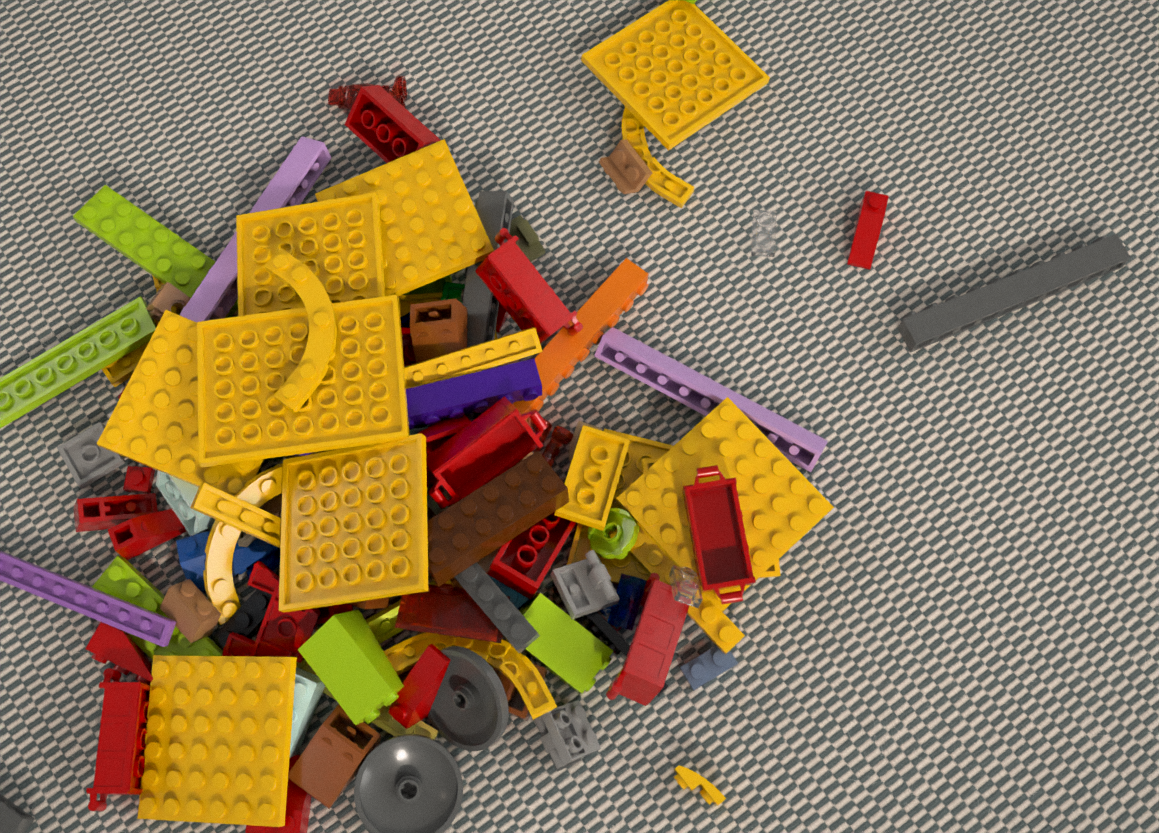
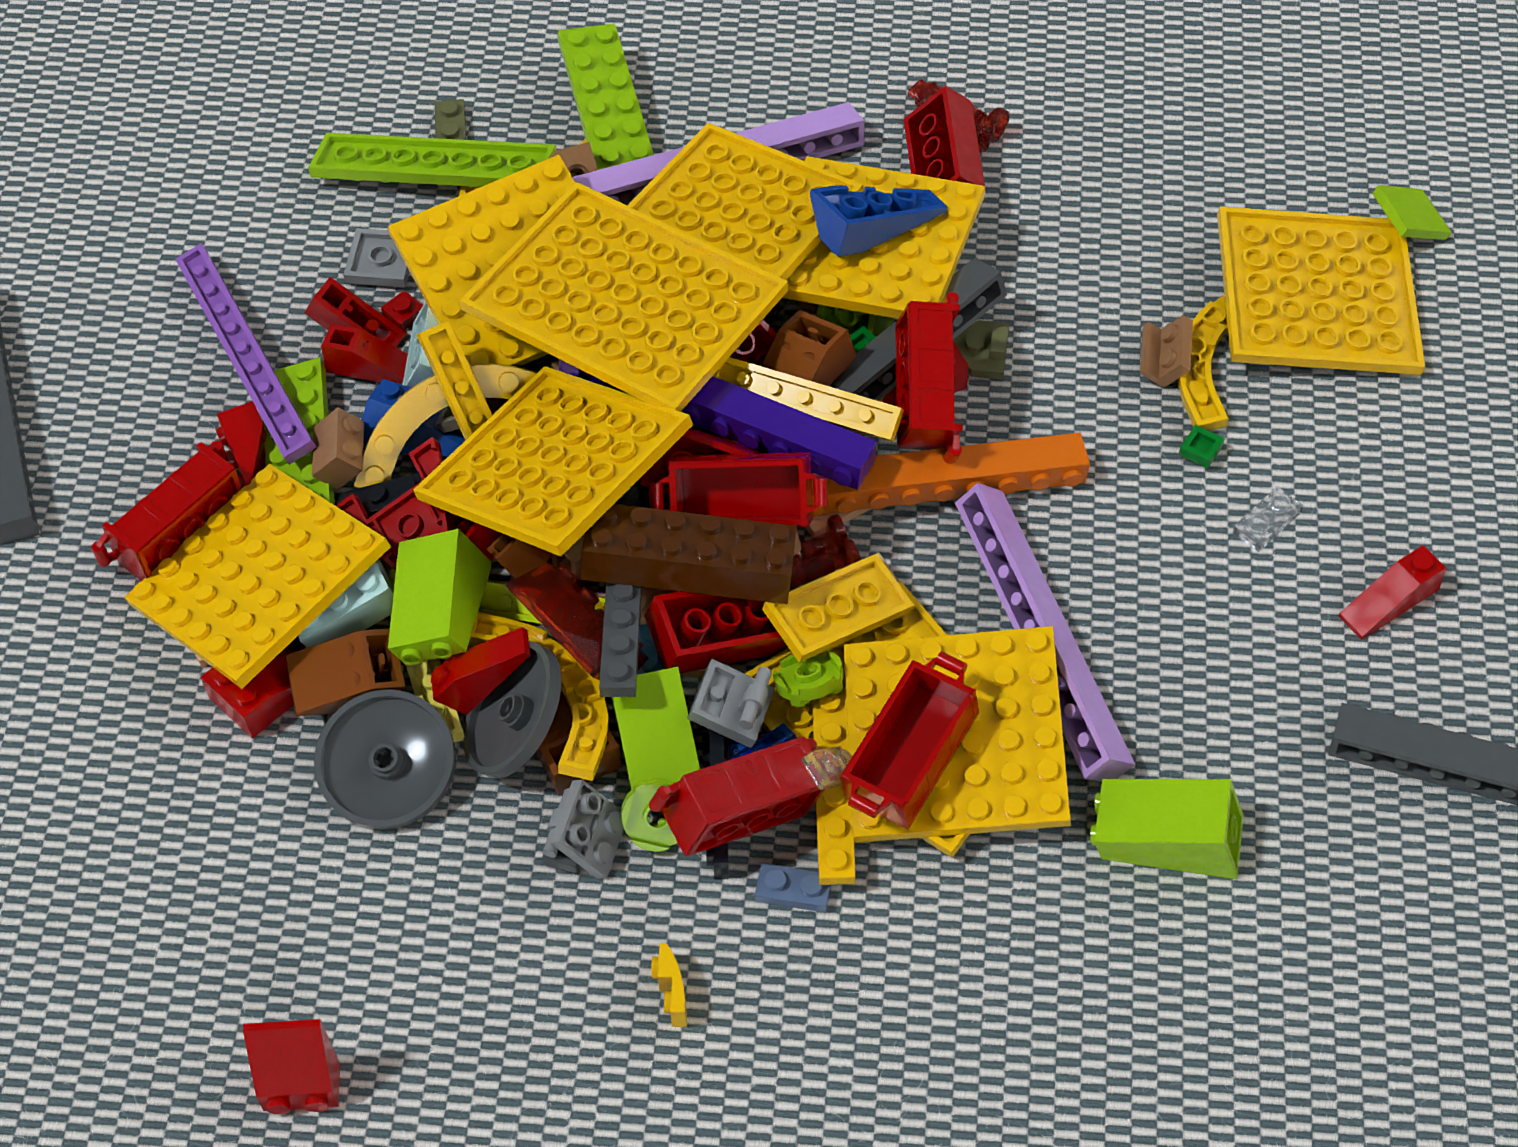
camera: 40 degrees right, 15 degrees down
yellow plate [264,248,337,413] -> none
none -> olive plate [434,99,467,140]
none -> lime plate [621,779,677,852]
none -> blue wedge [810,185,948,257]
none -> lime slope [1090,779,1244,879]
none -> green plate [1179,425,1225,469]

